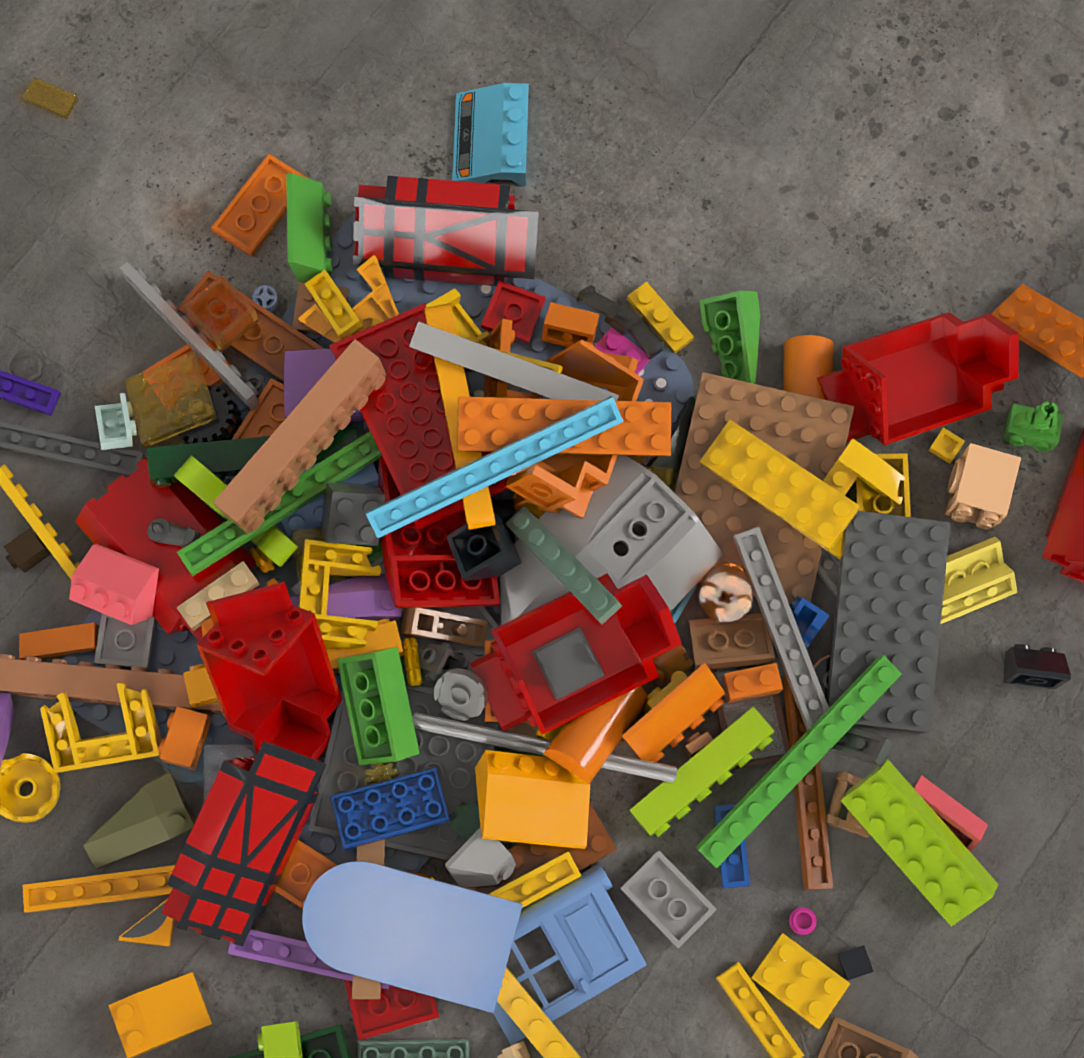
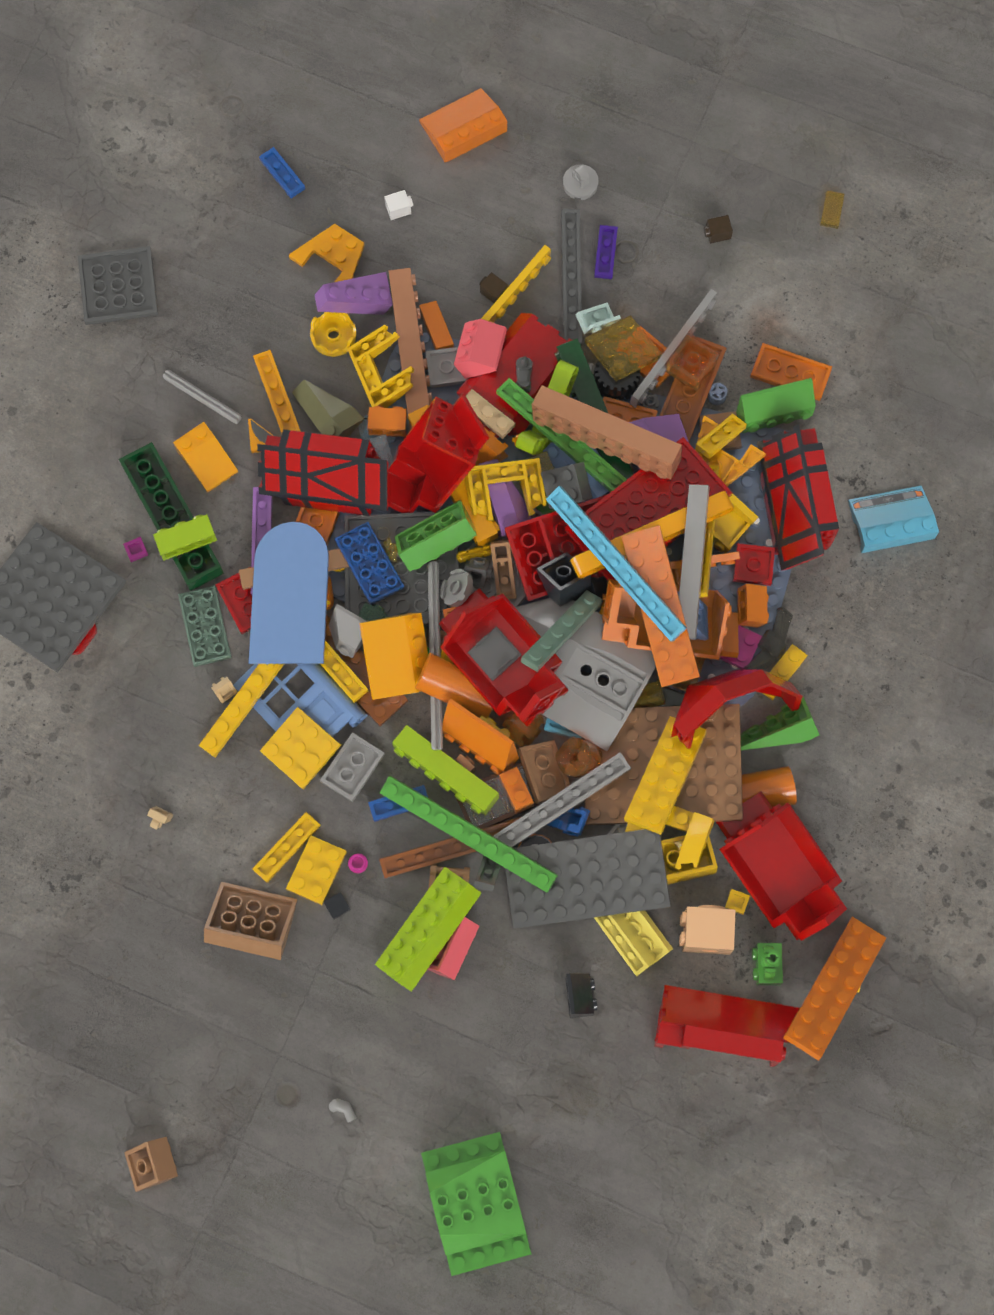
camera: 80 degrees right, 0 degrees up
none -> light grey axle [163,370,242,424]
none -> yellow plate [260,707,341,789]
none -> red panel [671,669,802,749]
none -> dark brown brick [704,215,733,244]

